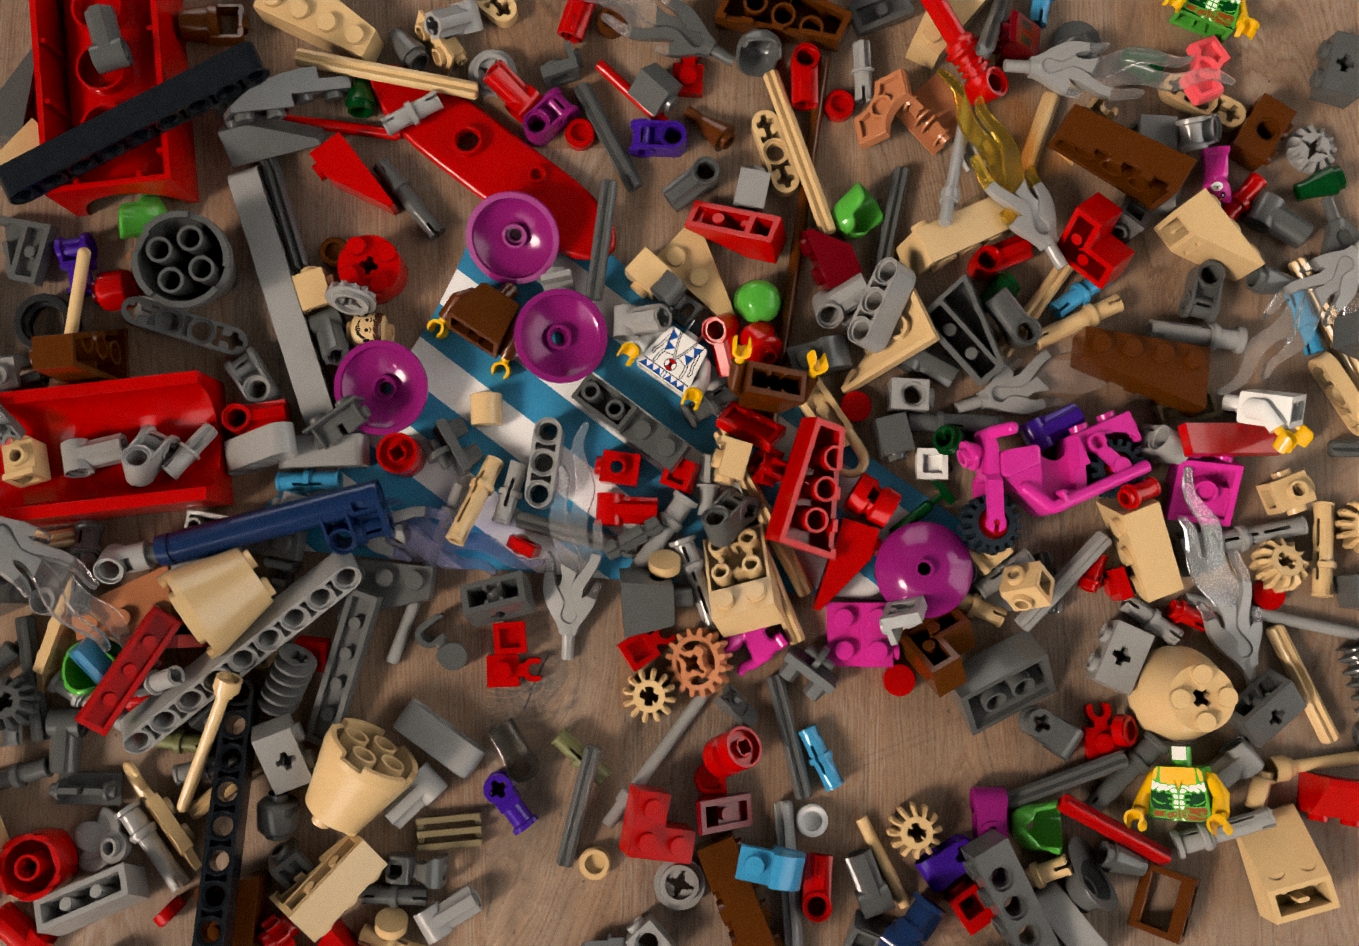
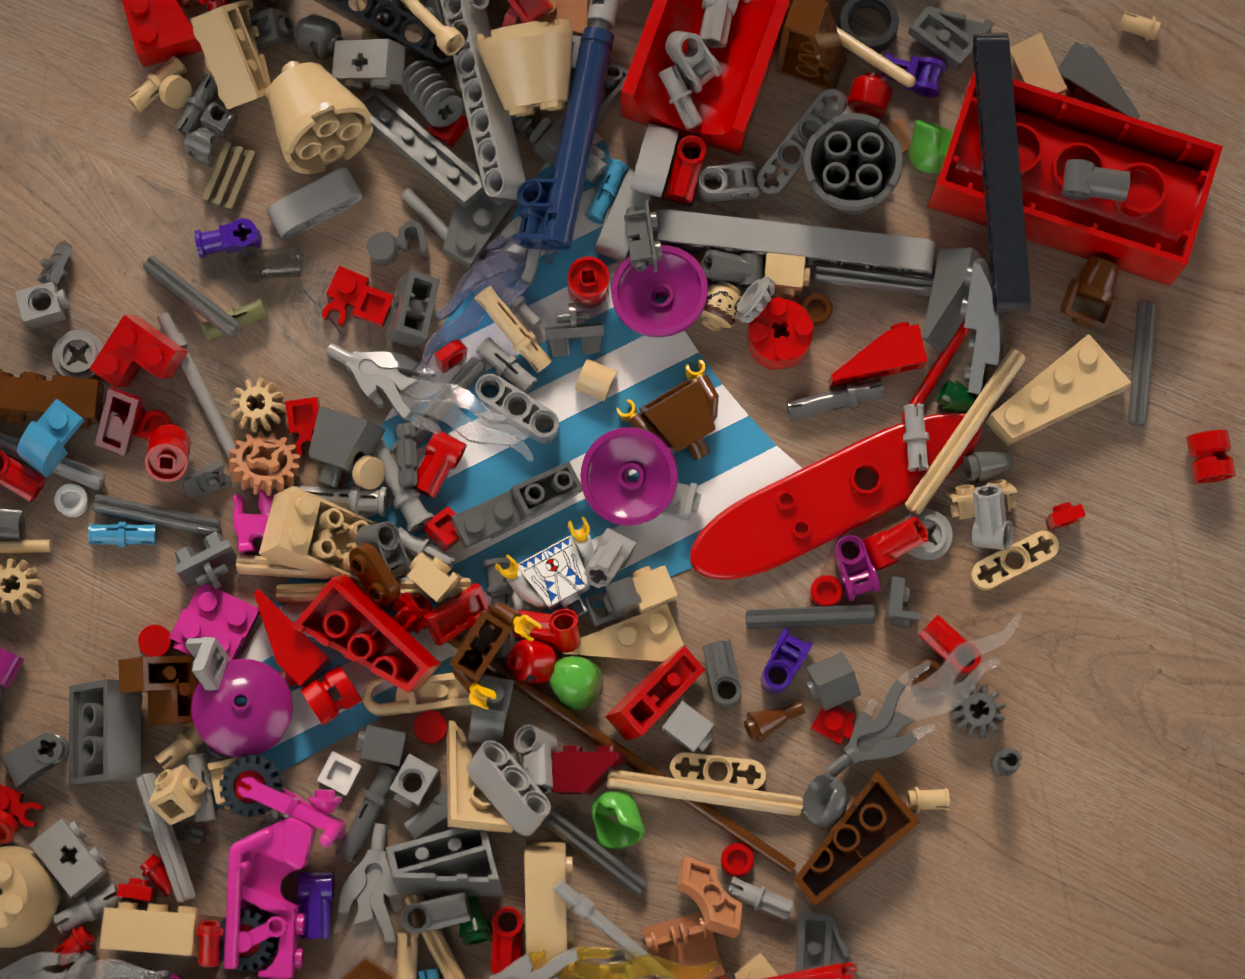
camera: 110 degrees right, 5 degrees down
light grey piece [383,763,449,829] -> none
light grey piece [413,884,483,945] -> none
magenta dish [466,191,560,285] -> none
tan tile [579,845,611,880] -> none
dark grey axle [586,179,618,301] -> none
red brick [594,449,642,488] -> none
red bar [595,59,669,121] -> none
red piece [789,42,820,111] -> none
dark green piece [888,480,956,534] -> none
dark green cone [933,425,975,456] -> none
none -> reddish brown plate [349,543,400,607]

